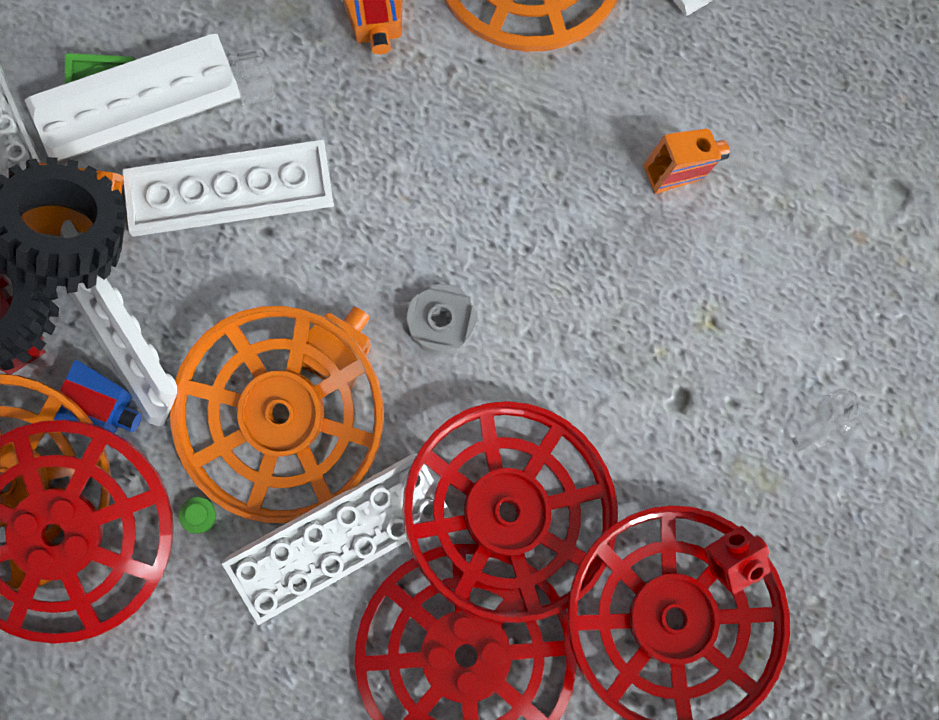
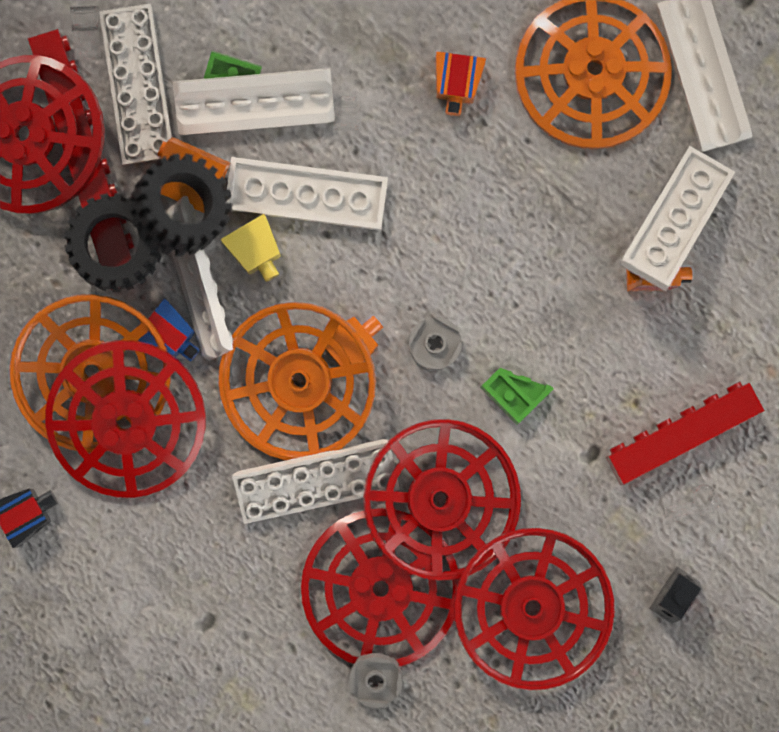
camera: 15 degrees right, 10 degrees up
bright green plate [179,497,216,534] -> none
red brick [705,526,770,595] -> none
none -> light yellow torso [221,214,281,282]
none -> bright green wing [480,368,554,425]
none -> red brick [606,381,765,485]
none -> white plate [619,146,735,291]
none -> black torso [649,567,702,623]

